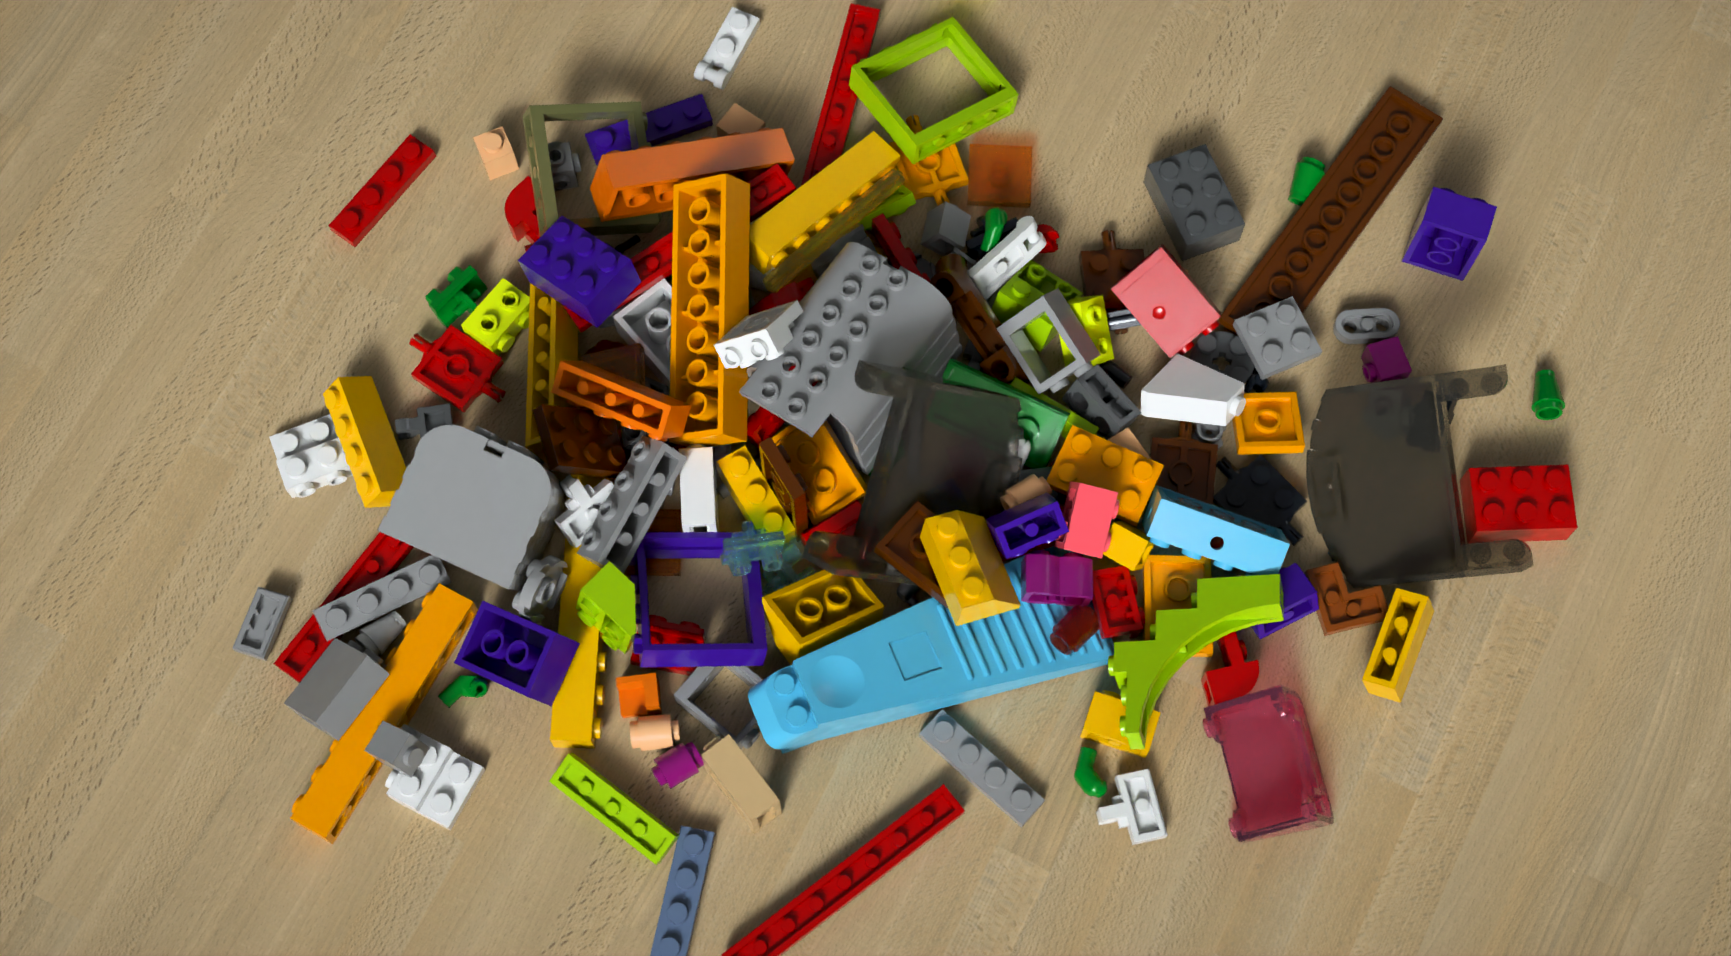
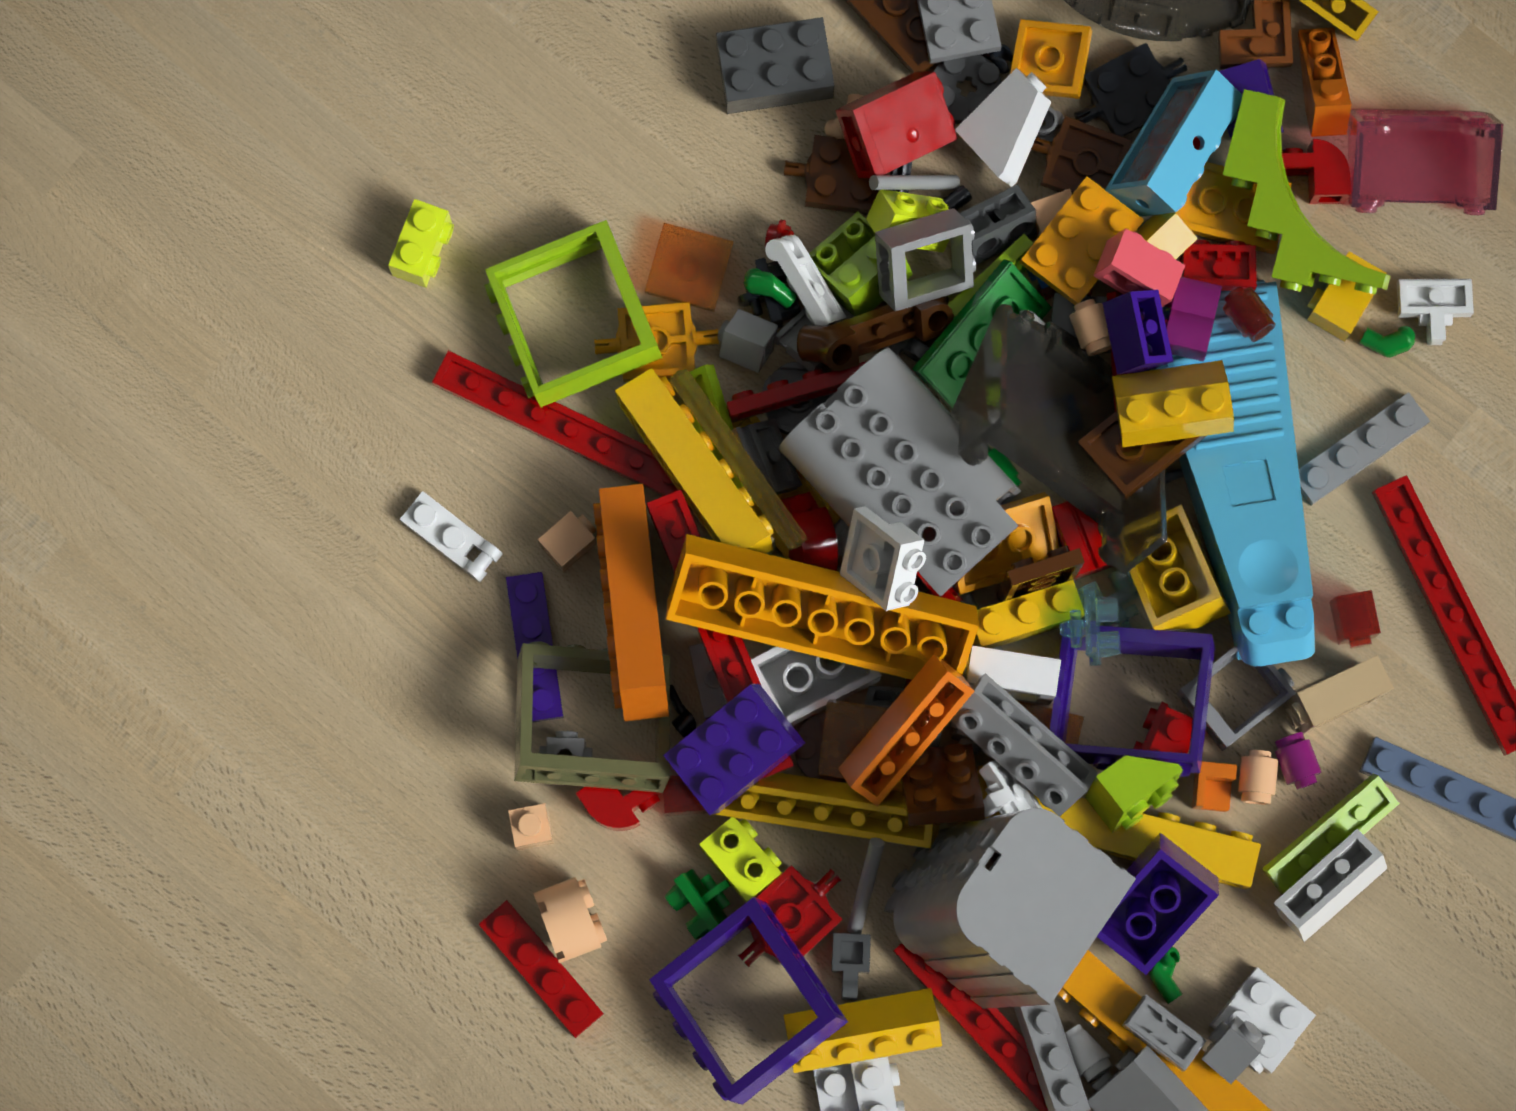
camera: 80 degrees left, 10 degrees up
none -> light nougat brick [533,877,607,963]
none -> dark purple window [649,897,848,1105]
none -> light grey bar [847,838,885,934]
none -> light grey bar [869,175,960,190]
none -> light grey plate [1122,994,1207,1072]
none -> white brick [1274,829,1387,942]
none -> orange slope [1298,28,1352,137]
none -> clear red brick [1329,590,1381,649]

